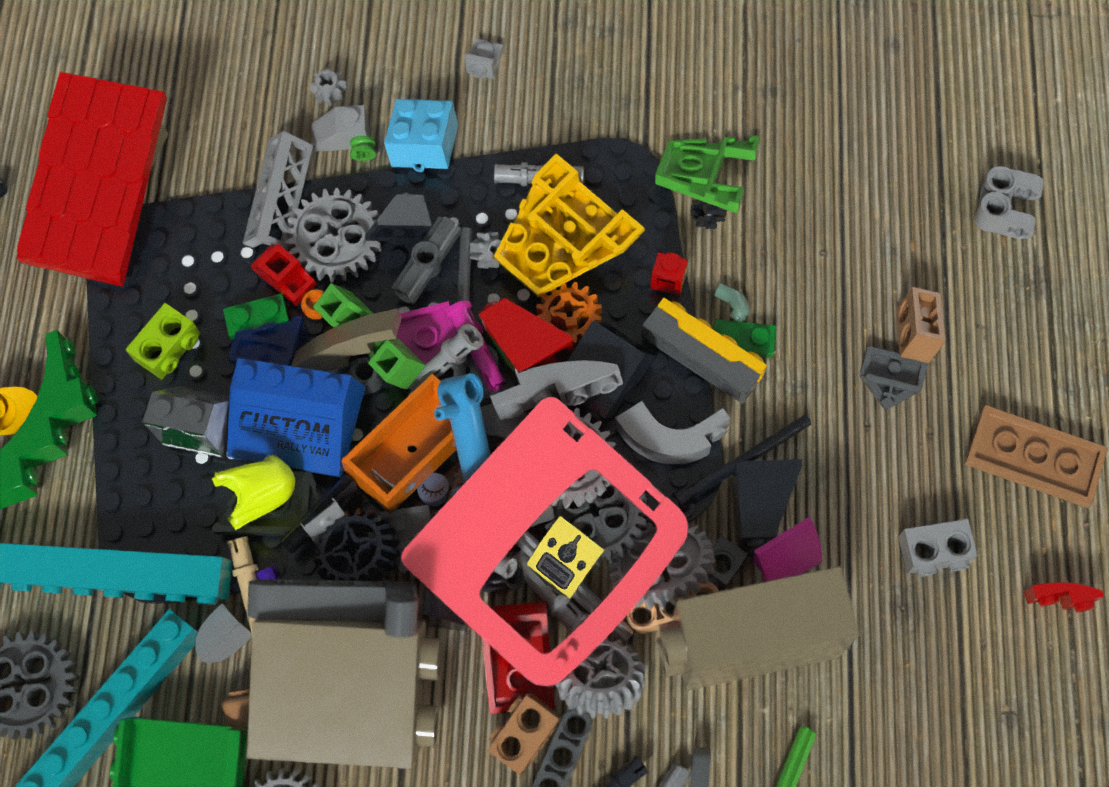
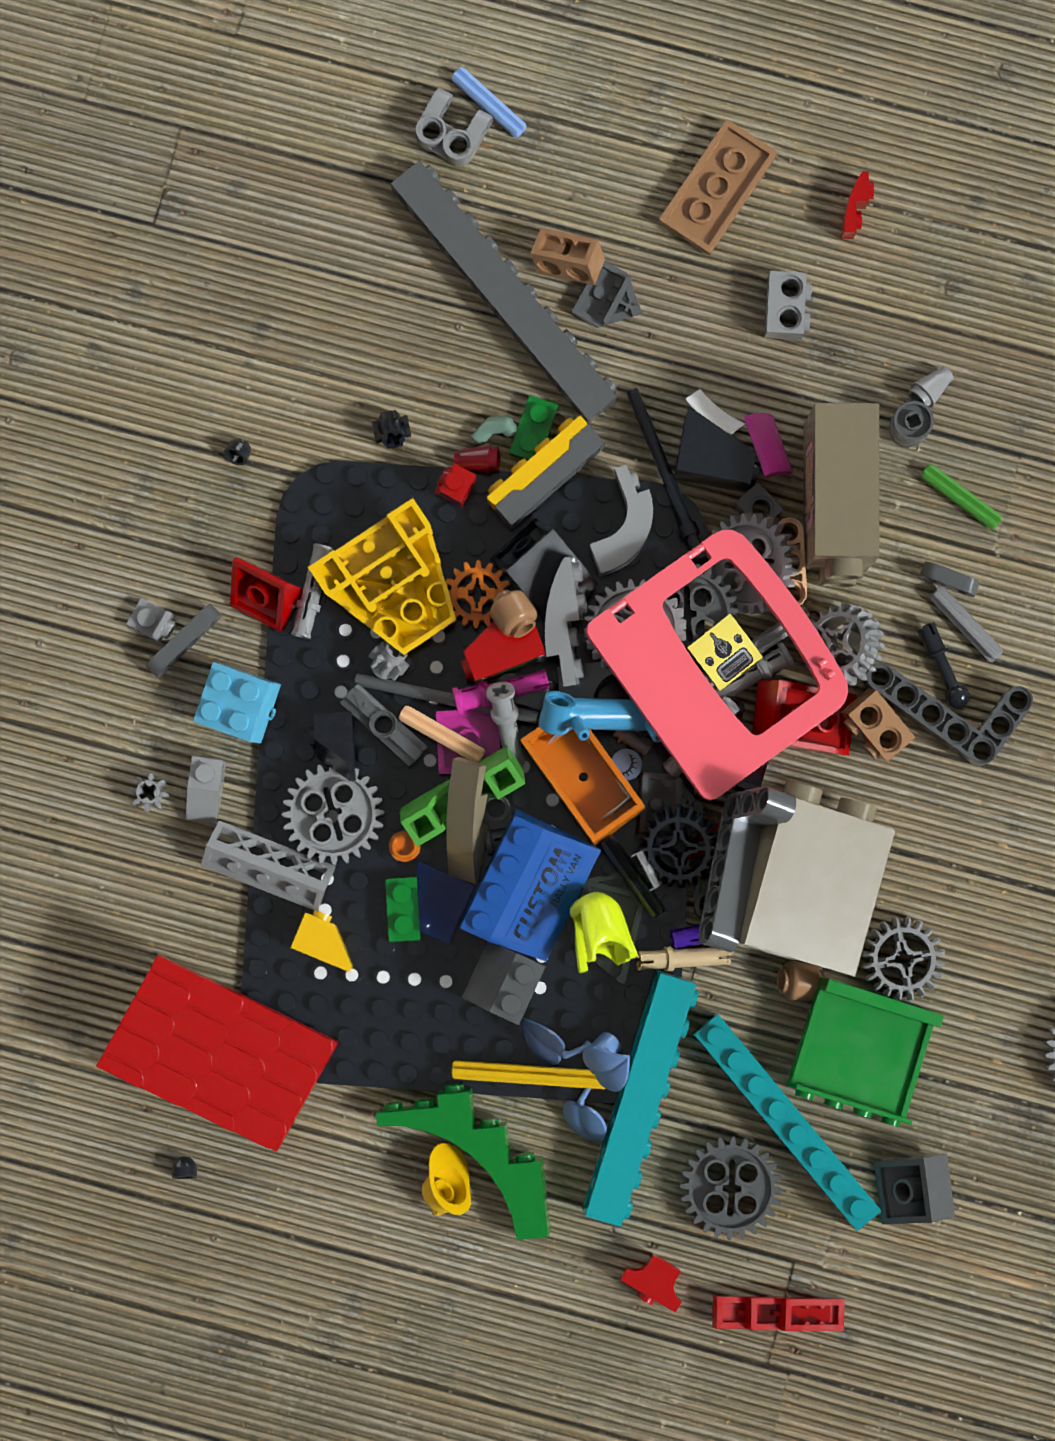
camera: 85 degrees left, 15 degrees up
lime brick [125,303,201,380] -> none
light grey brick [196,603,252,663] -> none
red brick [251,243,317,306] -> none
bright green bush [350,136,376,161] -> none
bright green wing [655,136,760,213] -> none
none -> dark grey beam [146,604,222,678]
none -> black hinge [224,438,251,466]
none -> red slope [230,557,303,632]
none -> yellow slope [291,910,353,972]
none -> dark grey brick [391,160,617,424]
none -> light nougat axle [399,706,485,763]
none -> light blue axle [452,67,526,138]
none -> yellow axle [452,1060,606,1089]
none -> dark red cone [454,443,501,475]
none -> medium nougat head [490,589,537,638]
none -> medium blue plant [522,1017,630,1143]
none -> white sticker [686,389,746,434]
none -> dark grey wheel [889,401,934,448]
none -> light grey cone [908,366,954,407]

